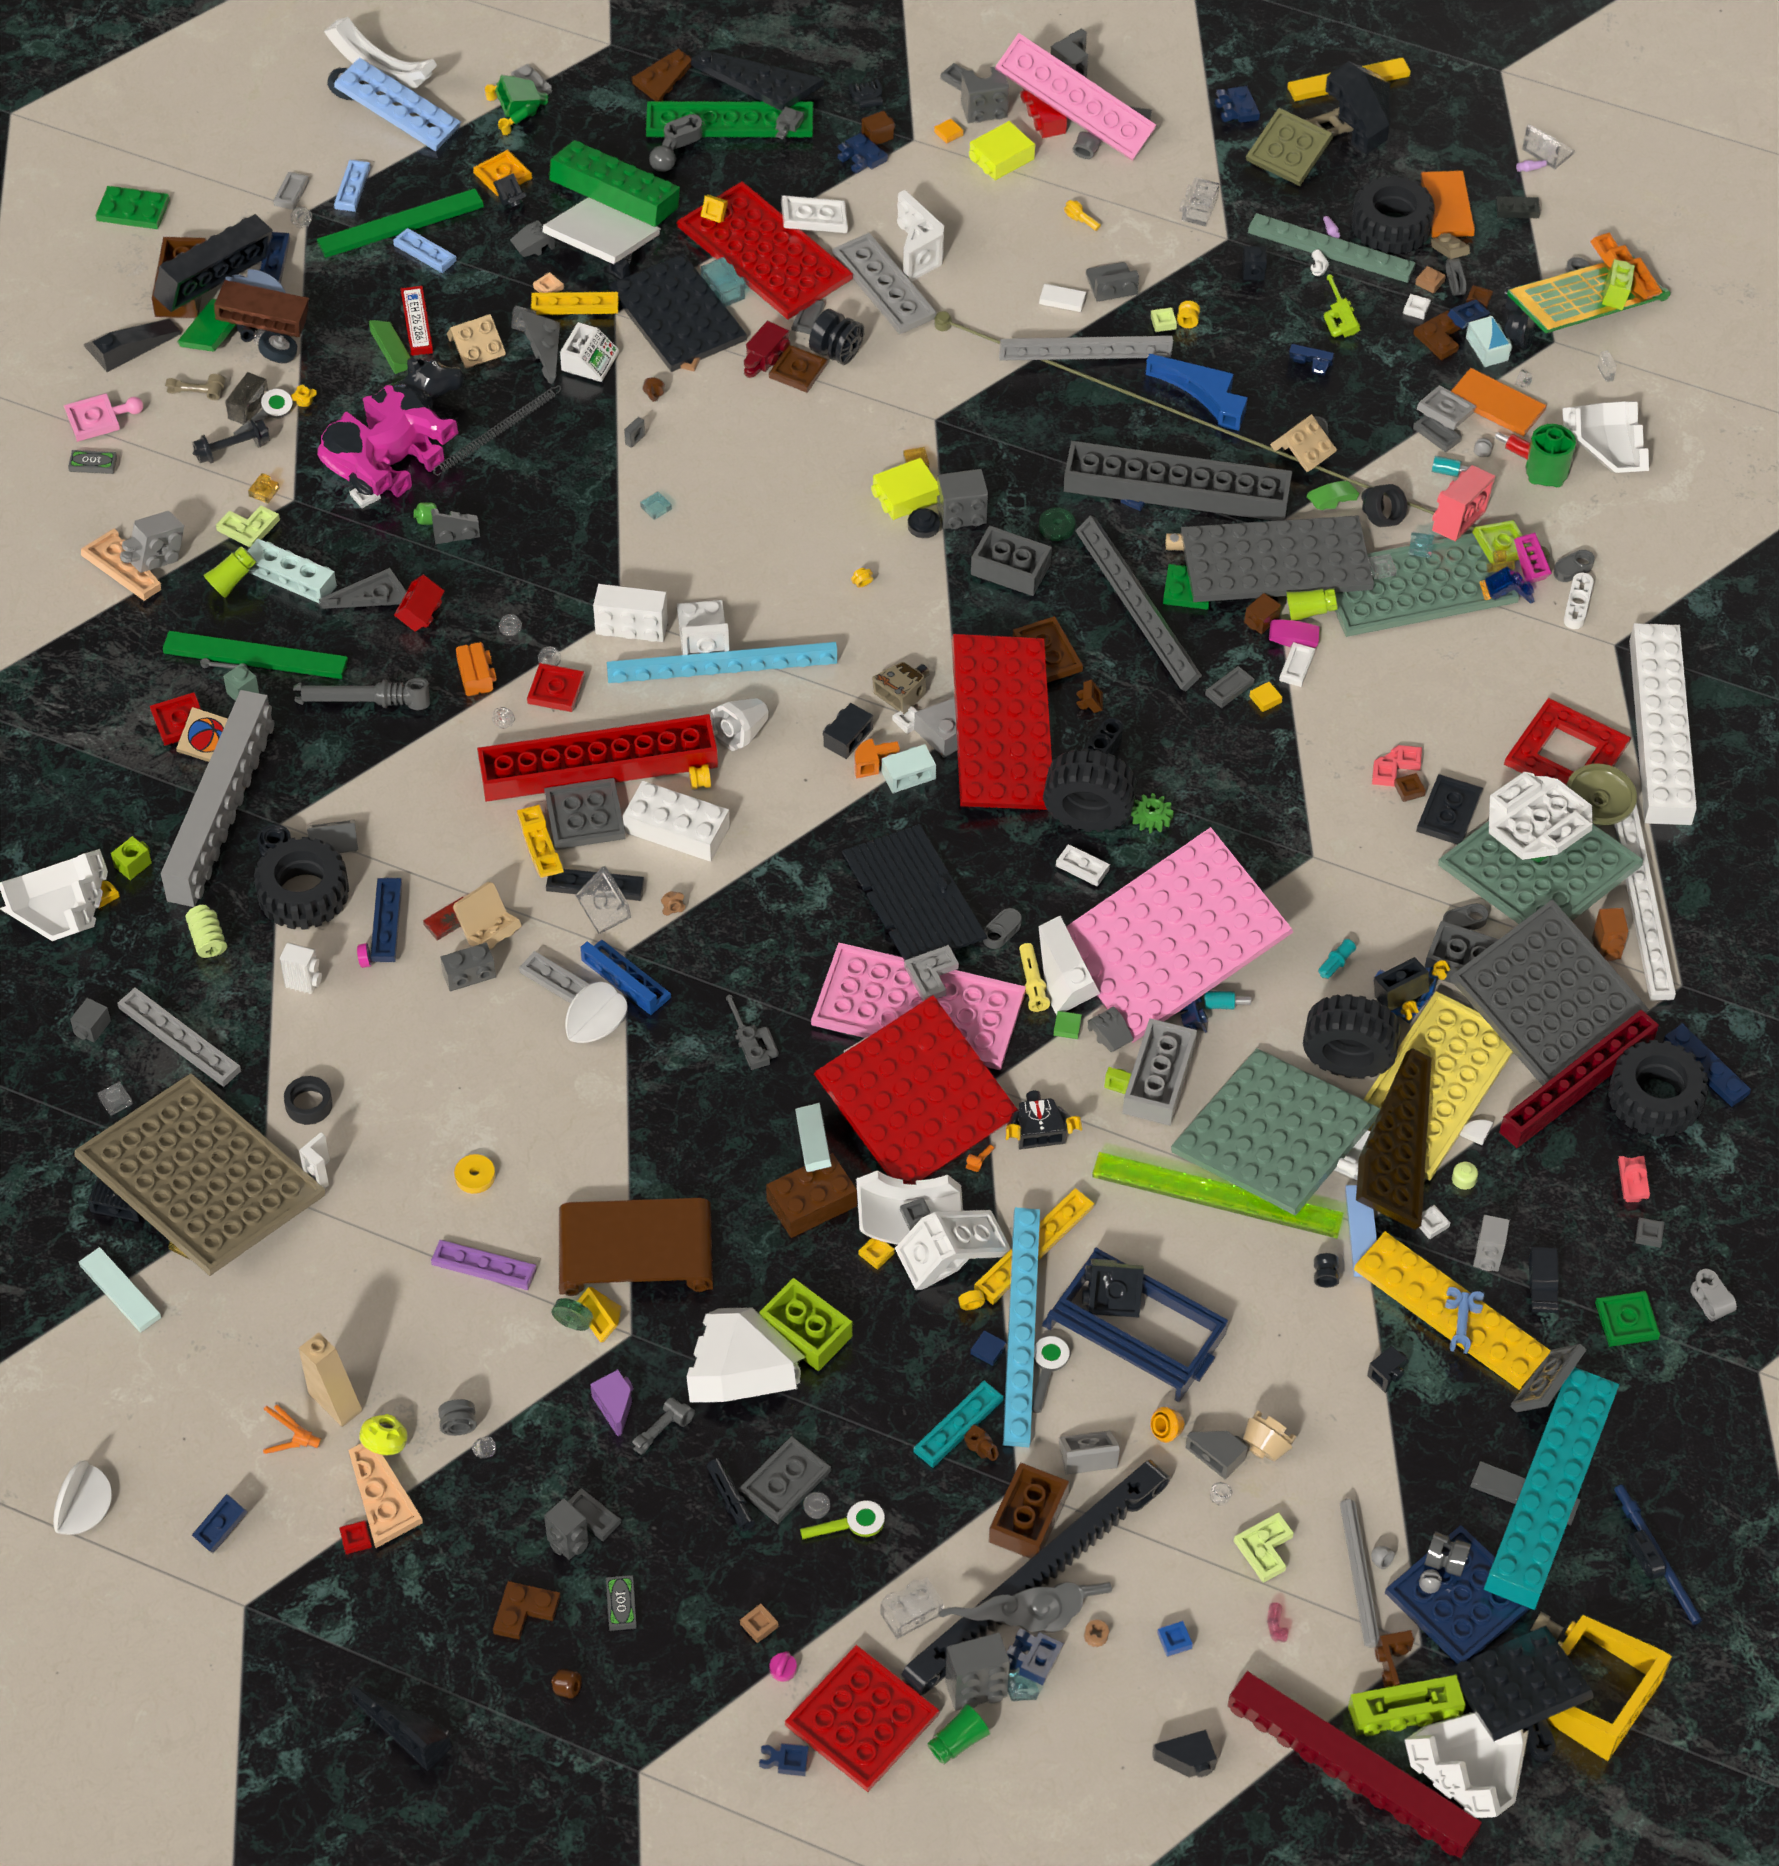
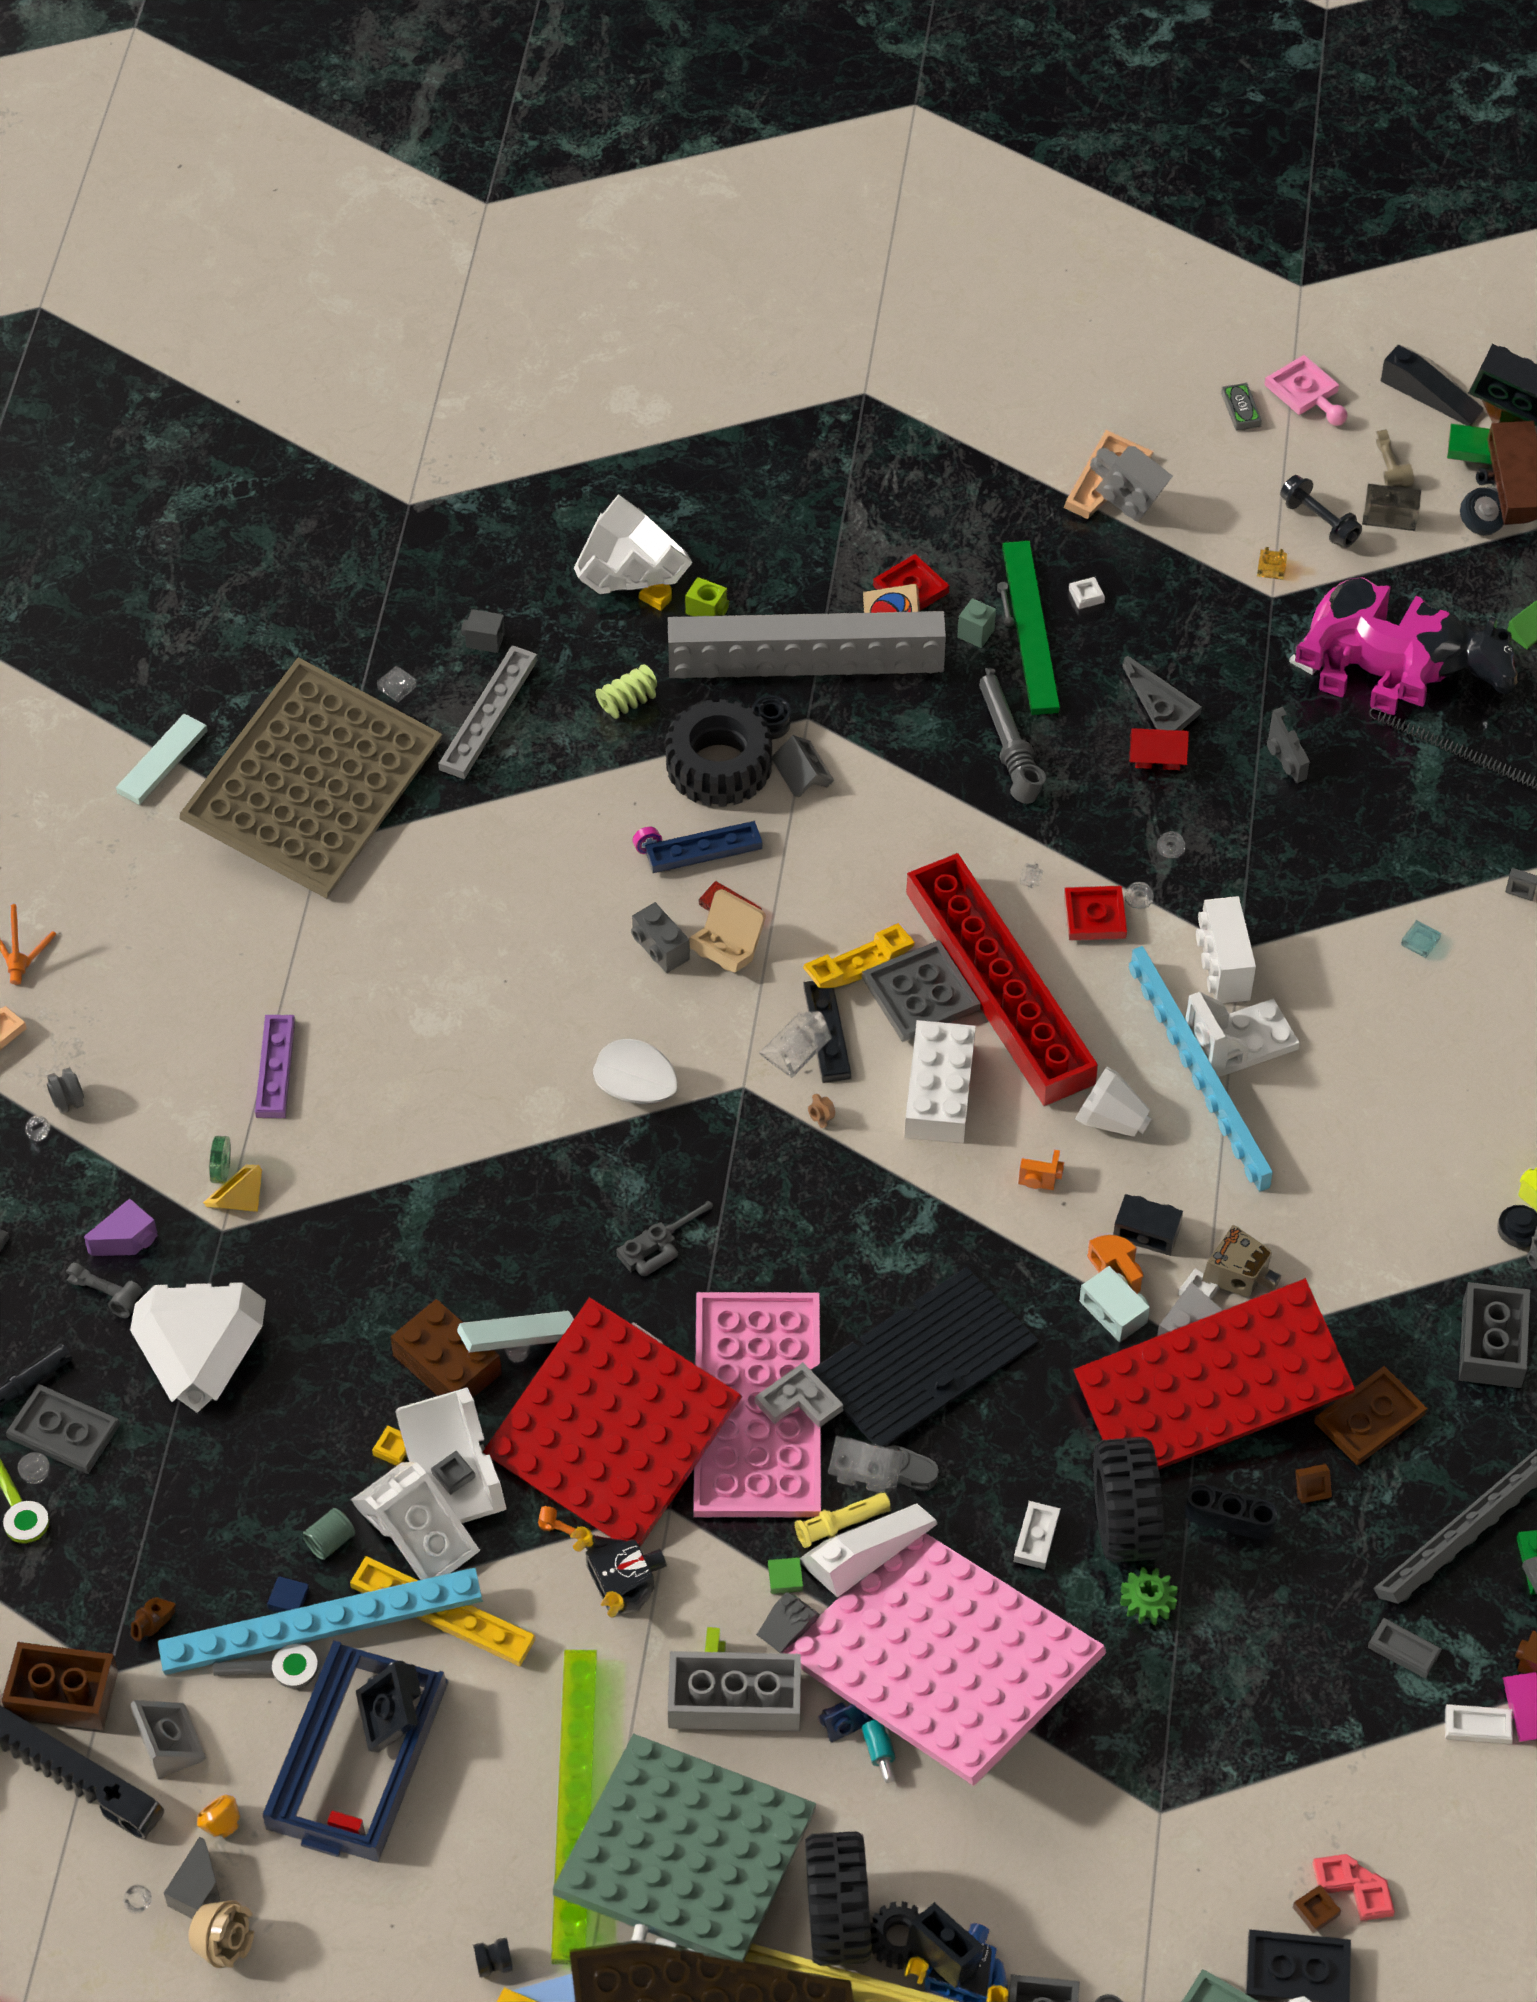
camera: 75 degrees right, 0 degrees up
lime plant [204,546,257,598] -> none
yellowish green plate [216,505,280,547] -> none
piece [233,389,292,435] -> none
light aqua brick [248,539,337,603] -> none
white brick [280,943,322,994] -> none
black tyre [284,1076,332,1125] -> none
yellow plate [290,385,317,407] -> none
tan slope [298,1332,362,1427] -> none
white panel [299,1132,330,1188] -> none
neon yellow piece [359,1414,408,1455] -> none
bright green piece [414,502,437,525] -> none
yellow piece [454,1154,495,1194] -> none
orange brick [456,642,496,696] -> none
light grey plate [519,951,589,1003] -> none
reddish brown windscreen [559,1198,713,1296] -> none
blue fence [580,939,671,1015] -> none
yellow wheel [689,764,711,790] -> none
lime brick [759,1278,852,1371] -> none
yellow plate [851,568,873,588] -> none
teal tile [914,1380,1004,1468] -> none
yellow tile [958,1290,985,1310] -> none
yellowish green plate [1234,1513,1294,1583] -> none
yellow tile [1250,682,1282,712] -> none
teal axle [1318,939,1356,979] -> none
none -> sand green piece [303,1508,355,1560]
none -> red tile [327,1811,365,1836]
none -> clear brick [828,1436,904,1493]
none -> orange bracket [1018,1150,1065,1190]
none -> white tile [1069,577,1105,609]

